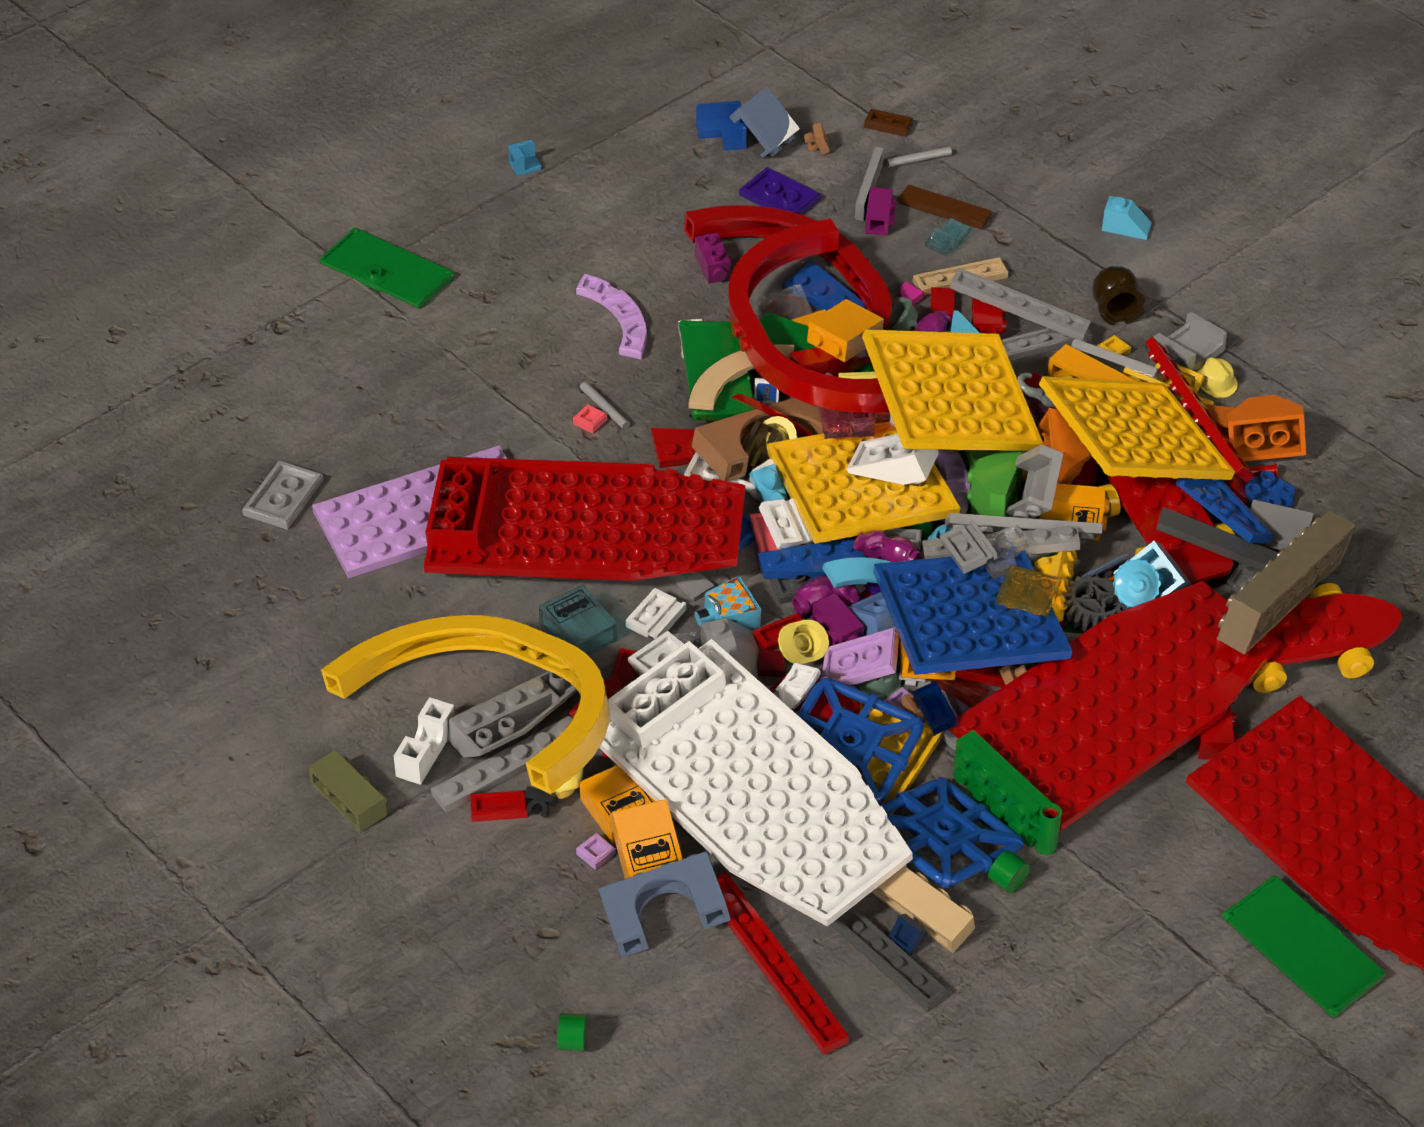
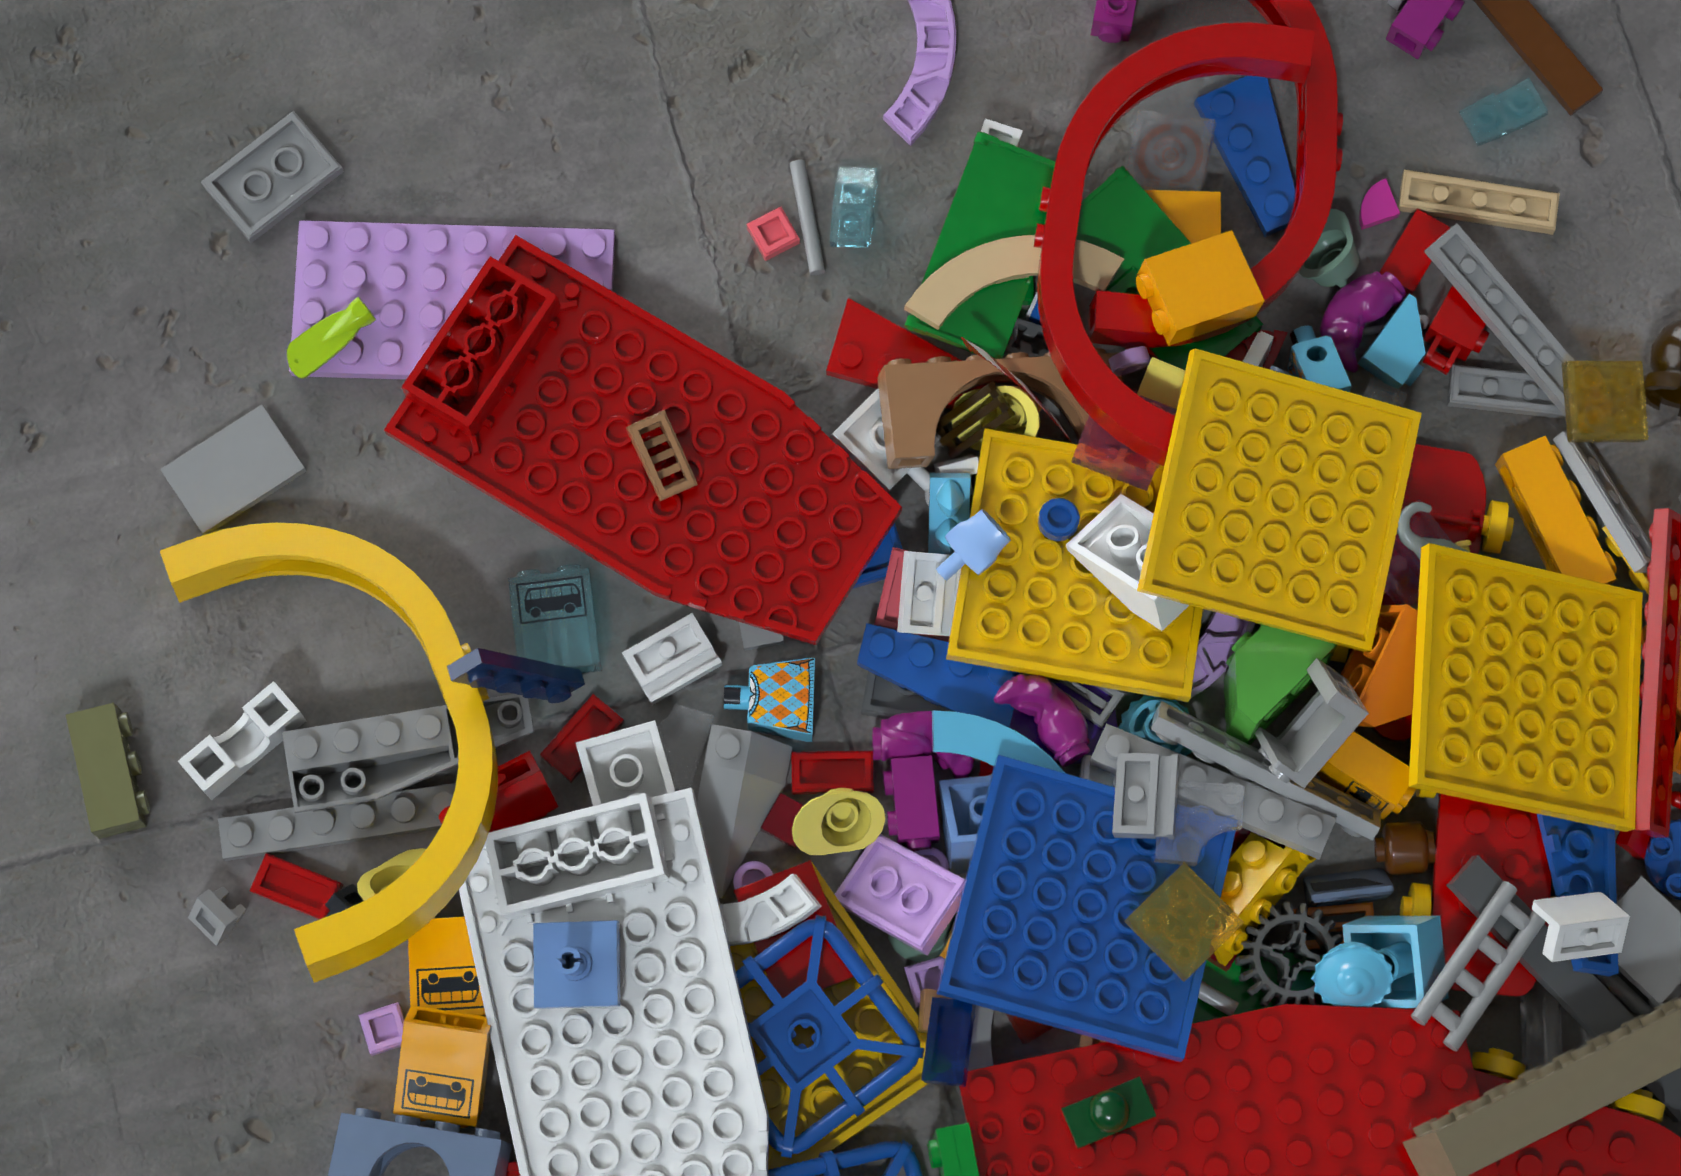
camera: 25 degrees right, 30 degrees up
yellow tile [1098,335,1131,356] -> none
none -> light grey tile [160,404,307,535]
none -> light grey tile [188,887,246,946]
none -> lime piece [287,296,376,379]
none -> dark blue plate [447,648,585,703]
none -> medium blue tile [533,920,620,1009]
none -> medium nougat slope [626,410,698,501]
none -> clear light blue slope [830,167,878,248]
none -> light blue piece [936,509,1011,581]
none -> blue tile [1038,498,1080,541]
none -> dark green tile [1061,1076,1156,1149]
none -> reddish brown head [1374,821,1435,876]
none -> light grey bar [1411,881,1546,1052]
none -> white panel [1532,892,1630,962]
none -> clear yellow tile [1562,361,1648,442]

